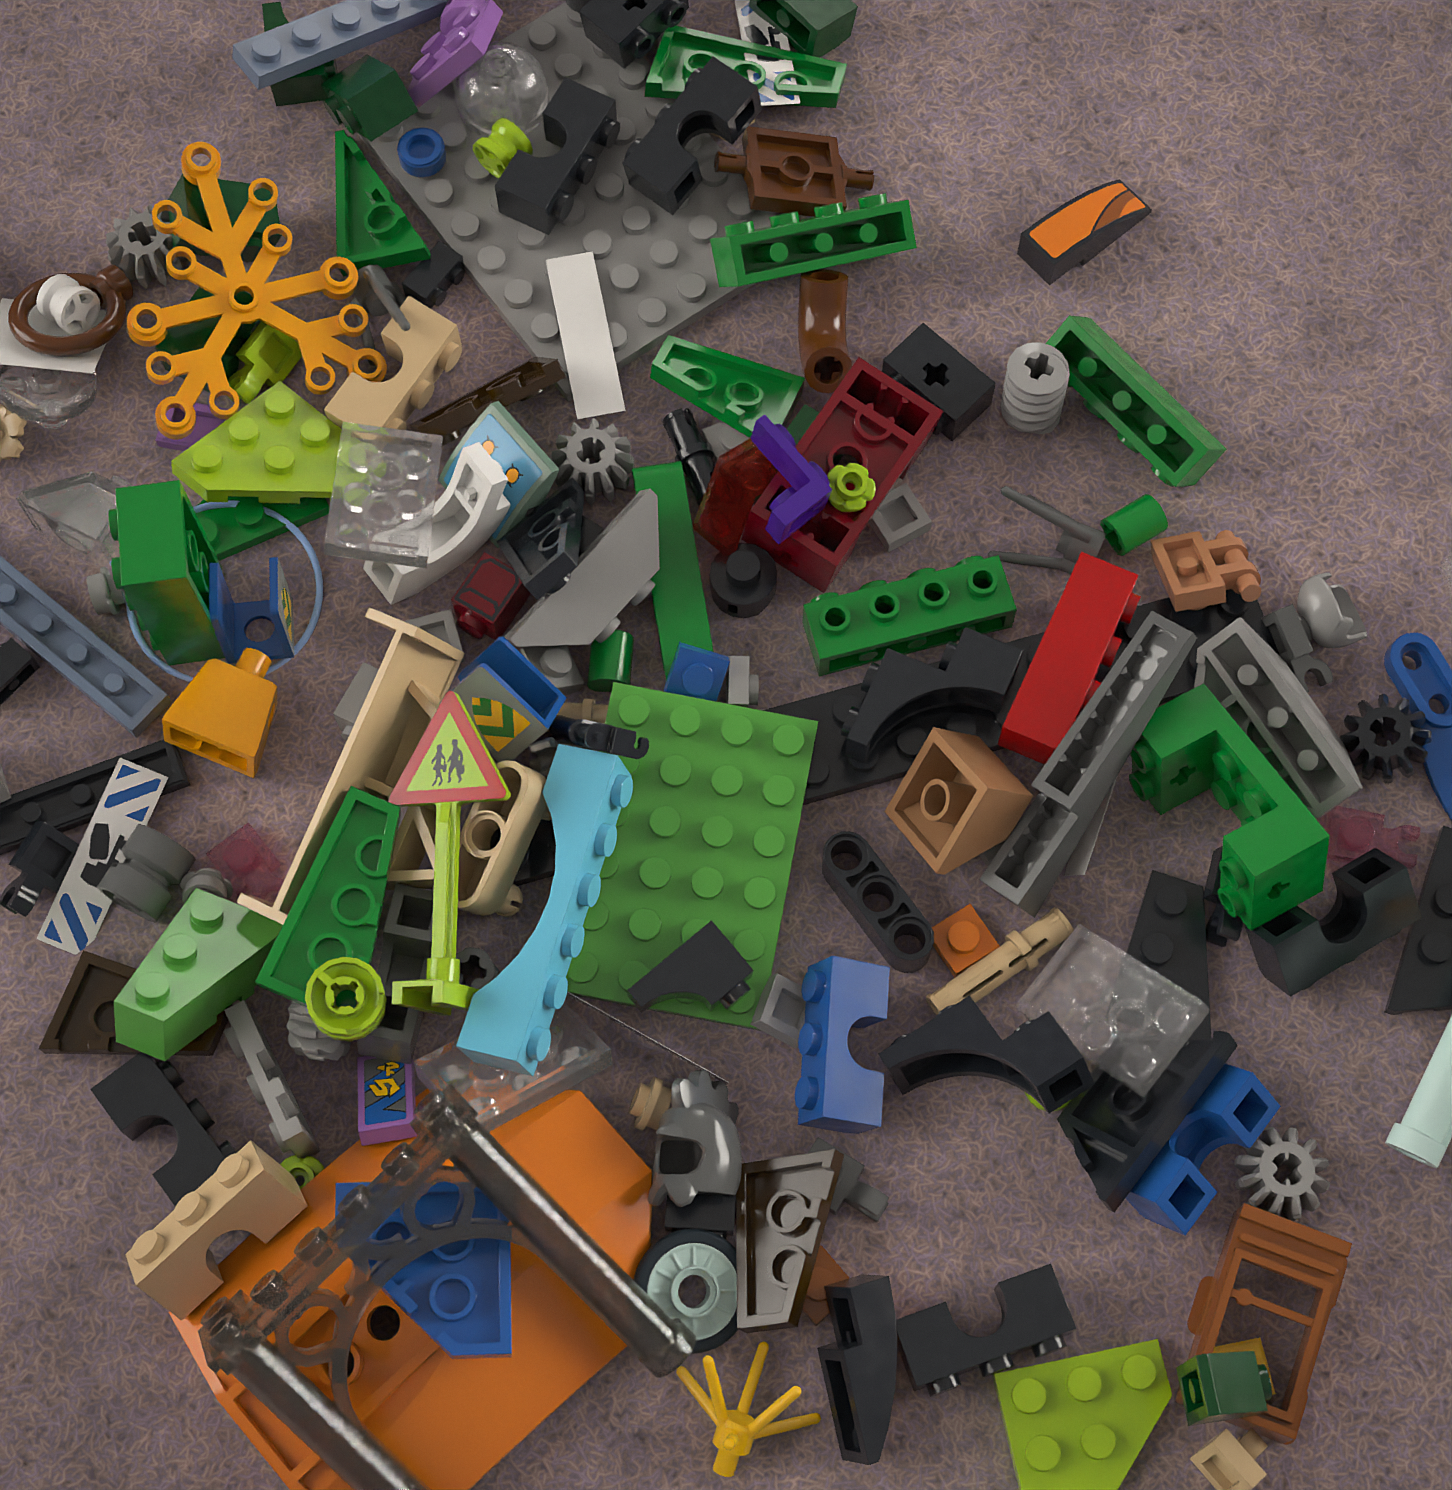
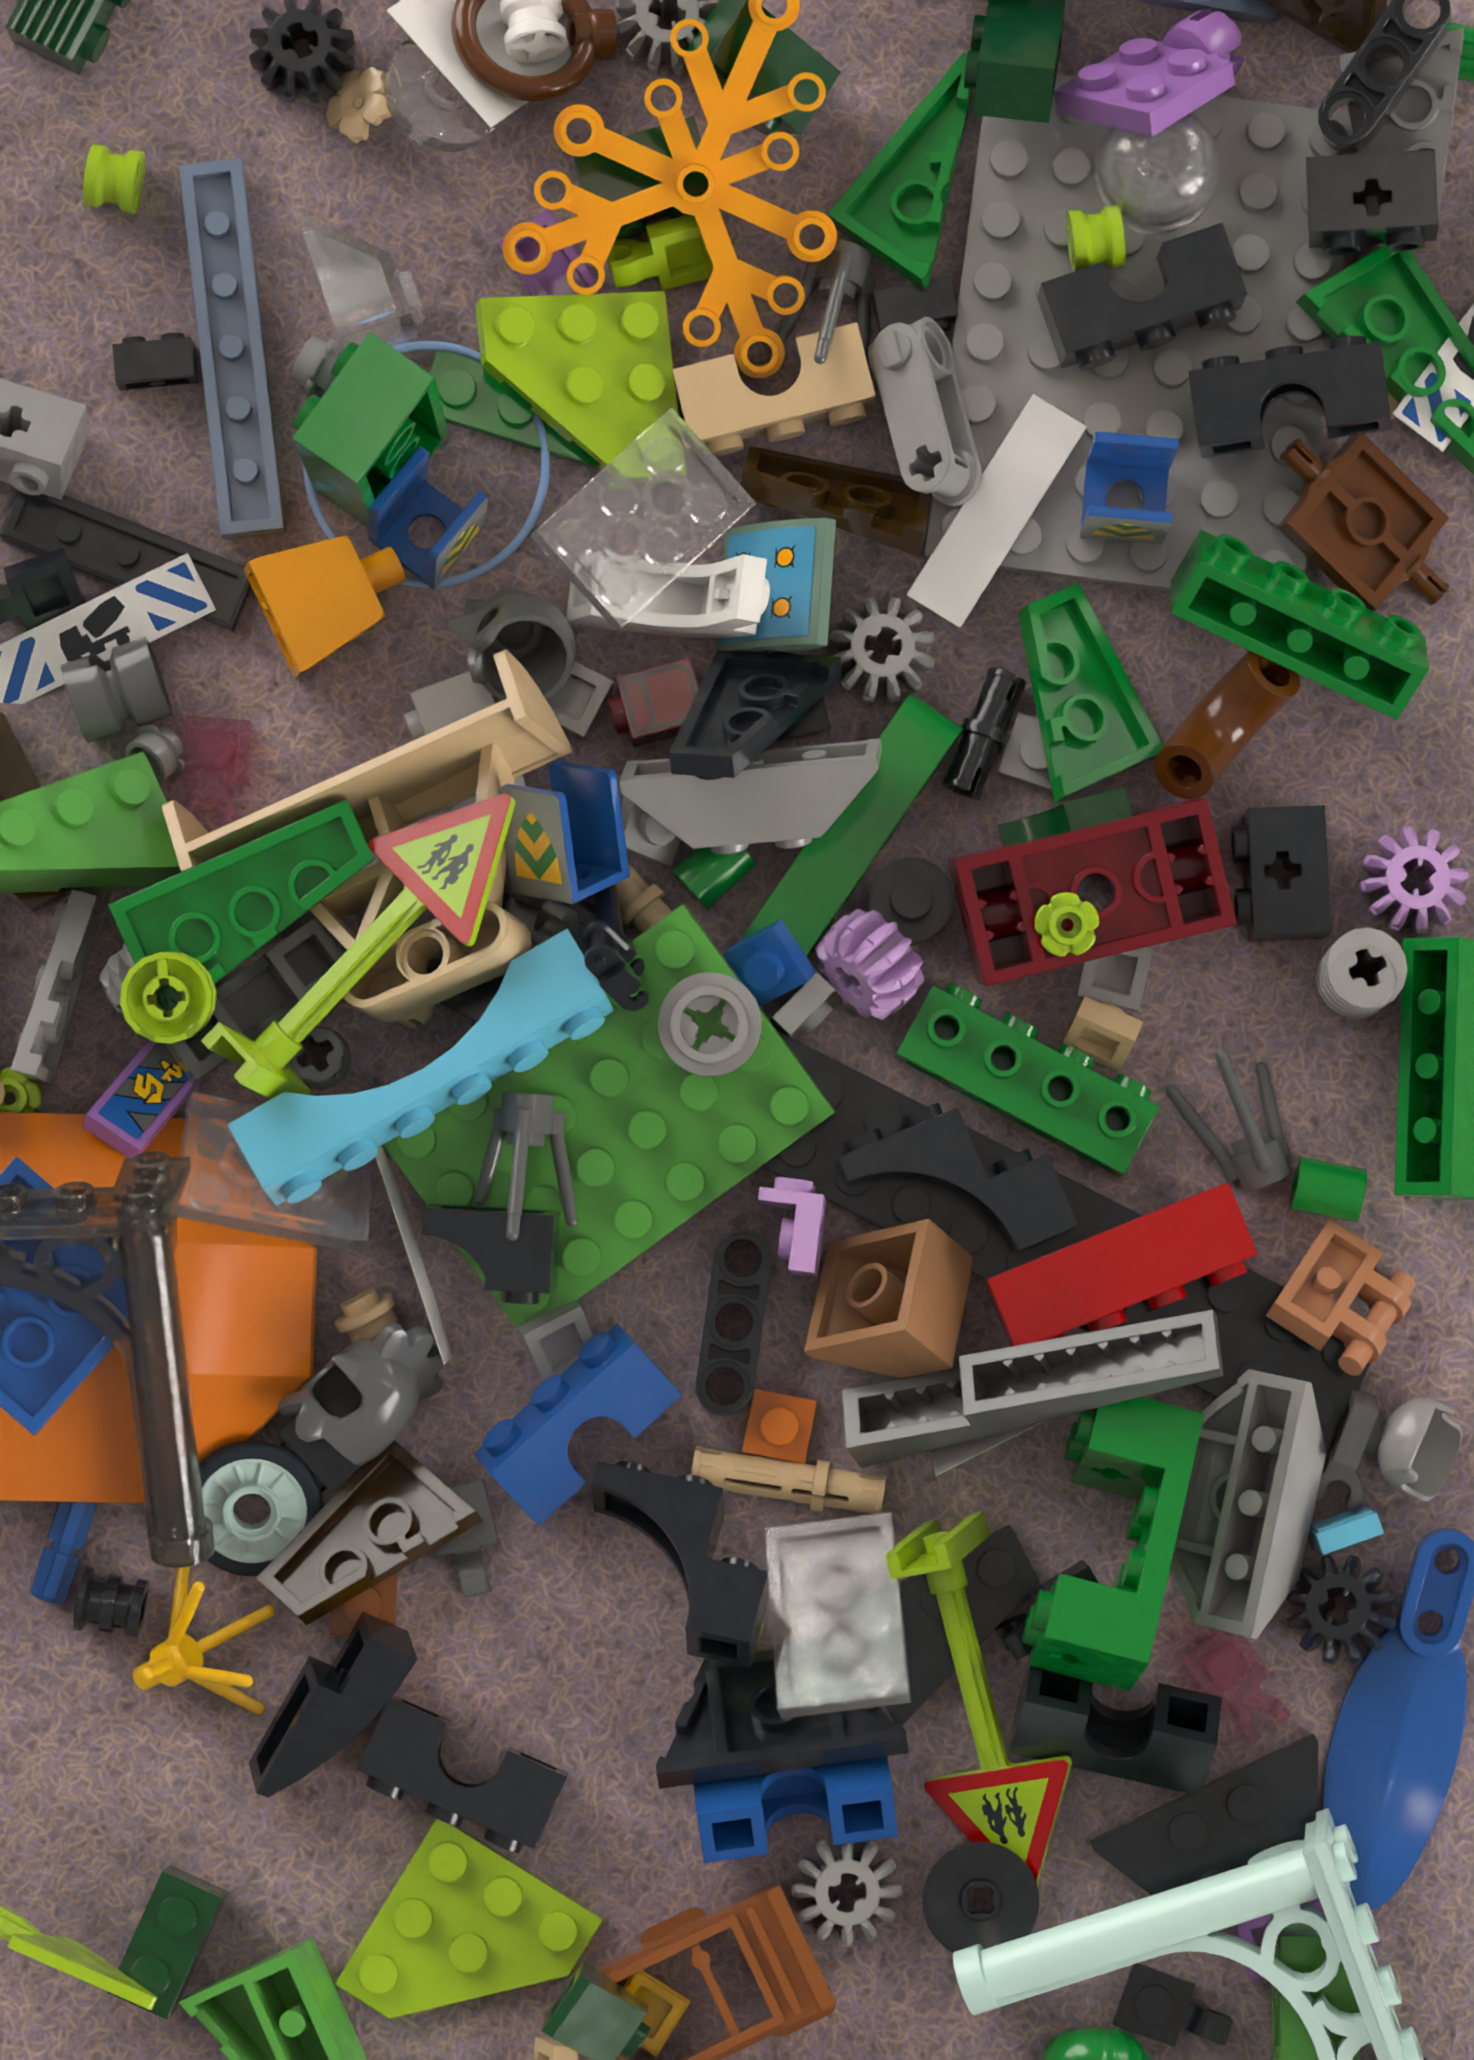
camera: 40 degrees right, 15 degrees up
blue tile [397,128,446,177] -> none
clear red bracket [693,438,778,556] -> none
dark purple bracket [751,415,832,544] -> none
none -> blue piece [30,1502,97,1604]
none -> black bush [73,1566,149,1638]
none -> dark grey piece [447,589,579,700]
none -> dark grey plant [474,1092,578,1241]
none -> light grey gear [658,972,763,1076]
none -> lavender bracket [758,1177,828,1278]
none -> lavender gear [815,908,925,1020]
none -> light grey piece [868,317,982,507]
none -> lime piece [884,1511,1072,1887]
none -> black piece [922,1842,1039,1953]
none -> tan plate [1062,996,1143,1073]
none -> blue piece [1080,431,1179,545]
none -> medium azure tile [1309,1505,1384,1555]
none -> lavender gear [1359,826,1469,936]

